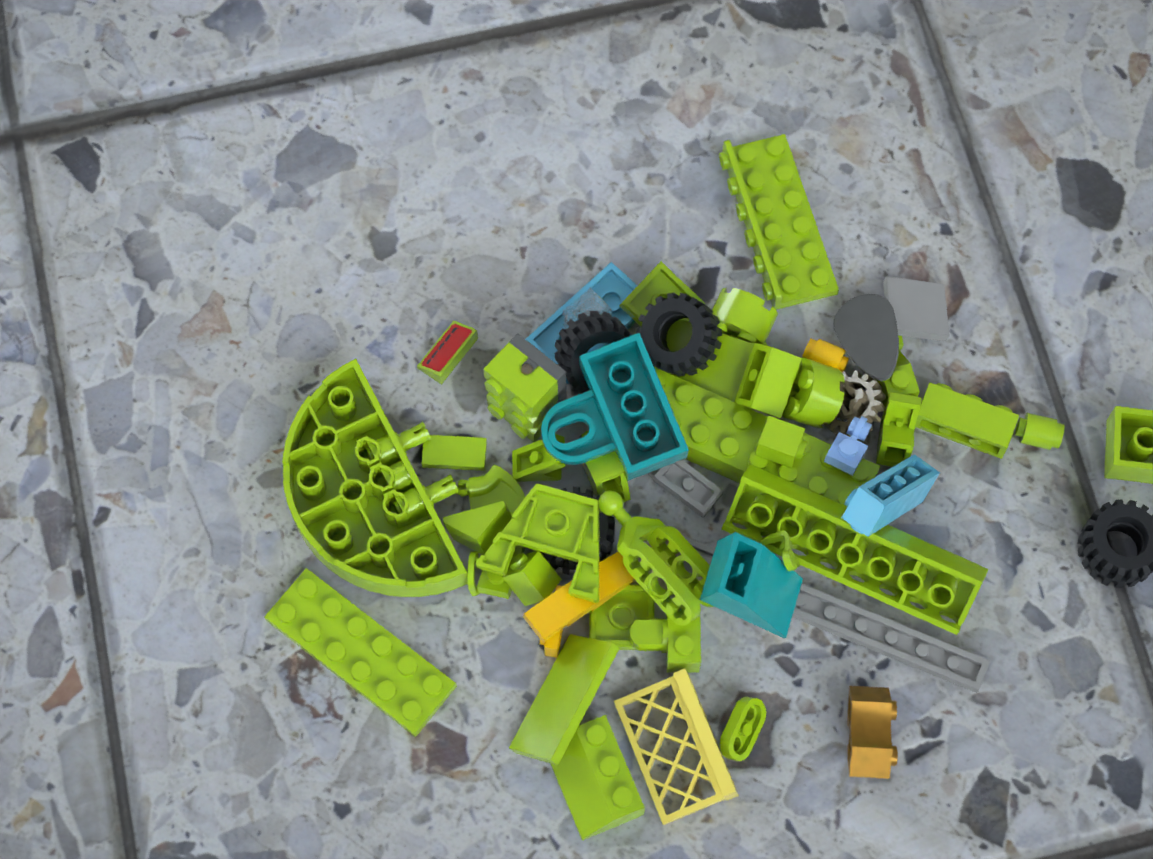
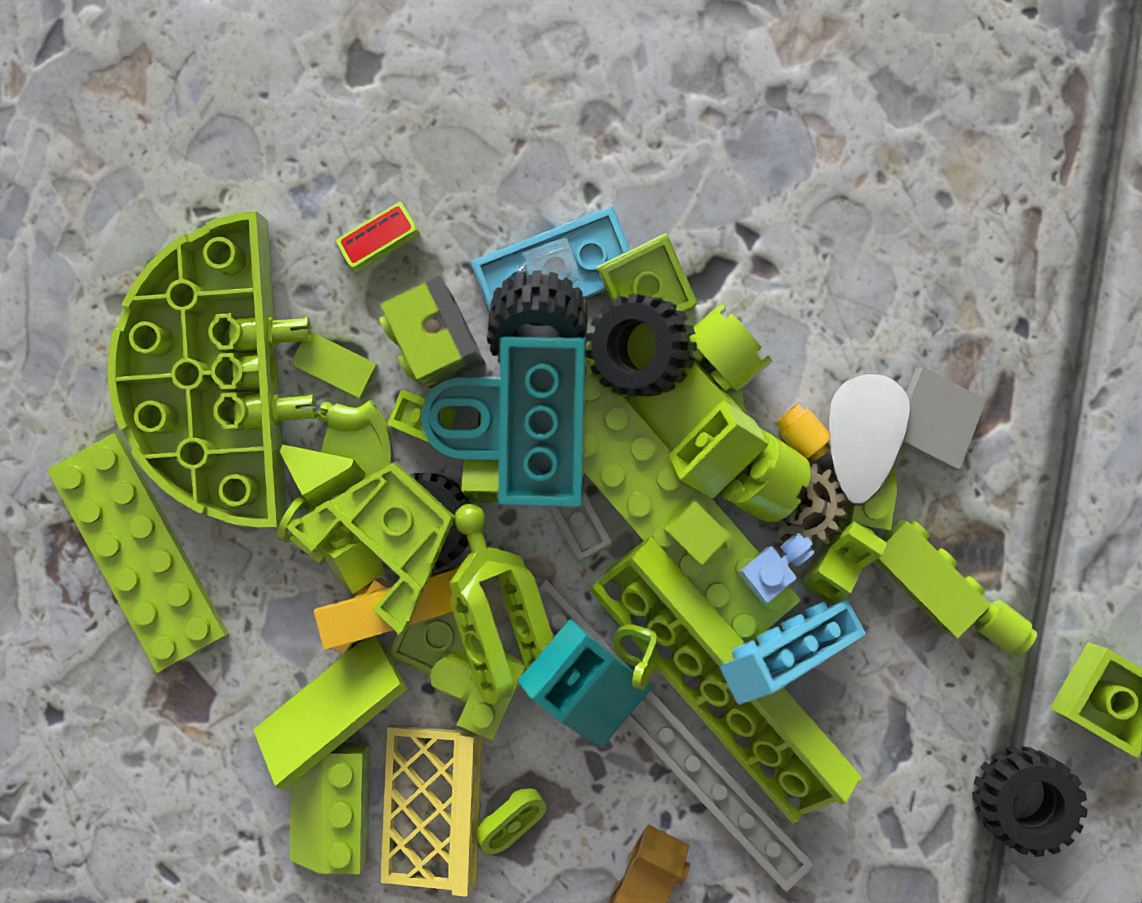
camera: 25 degrees right, 20 degrees up
lime bracket [719,134,839,310] -> none

